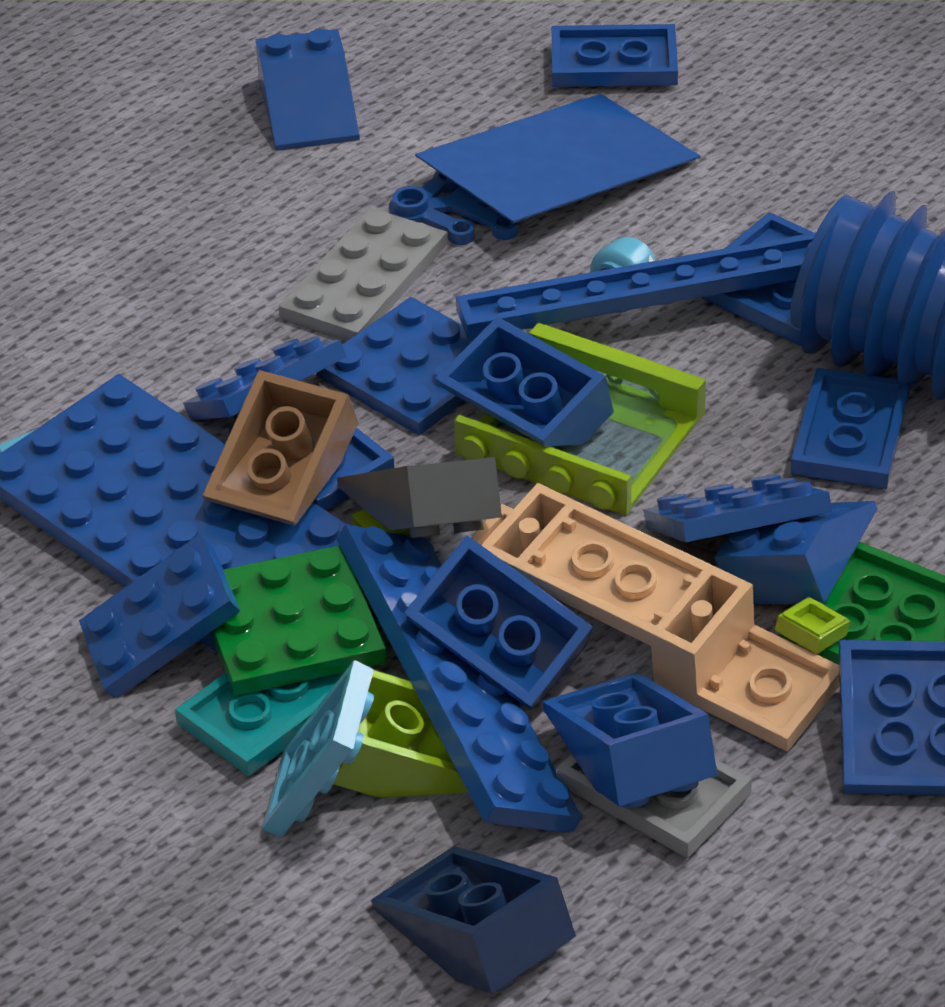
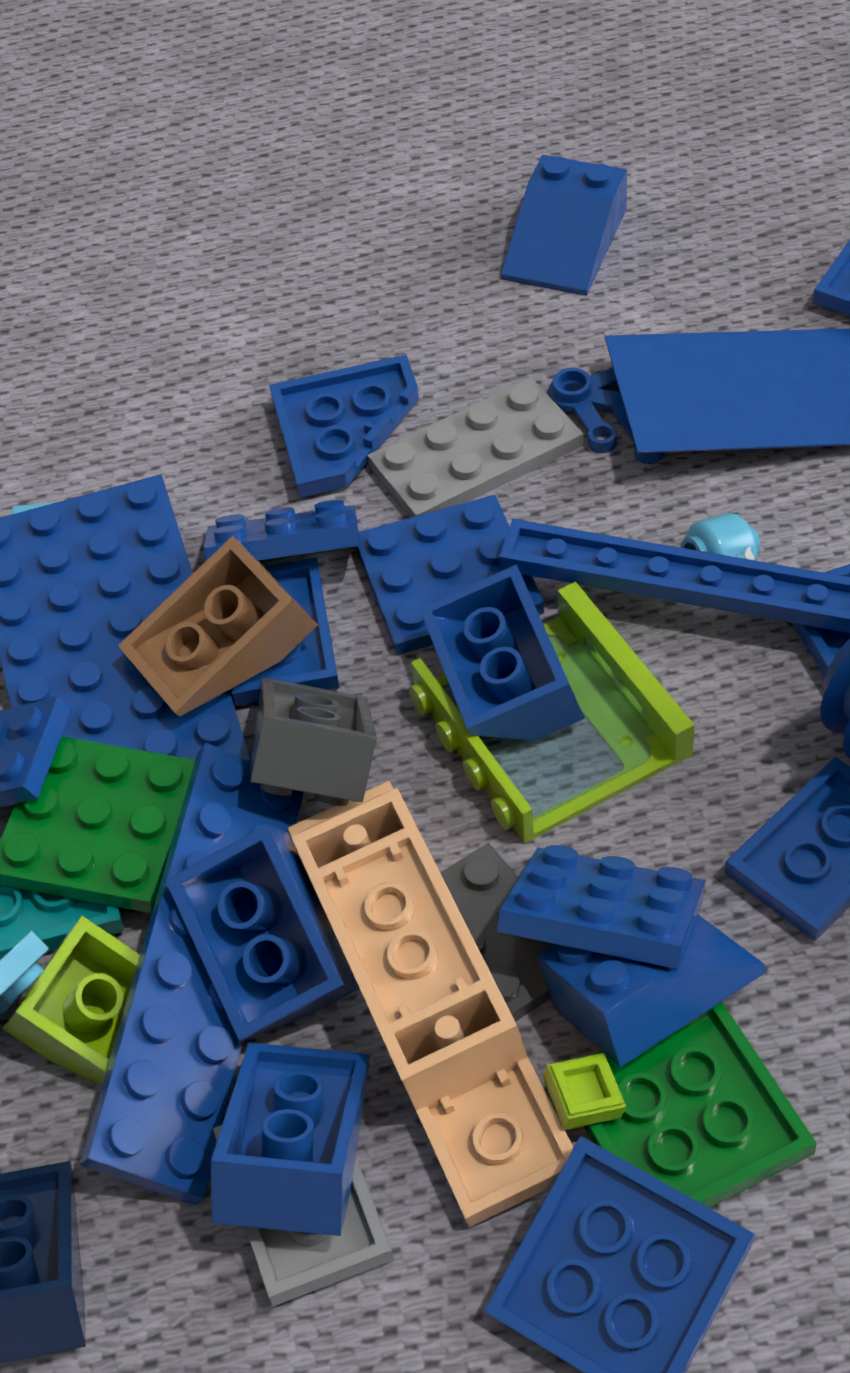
camera: 35 degrees right, 10 degrees up
none -> blue plate [269,354,419,498]

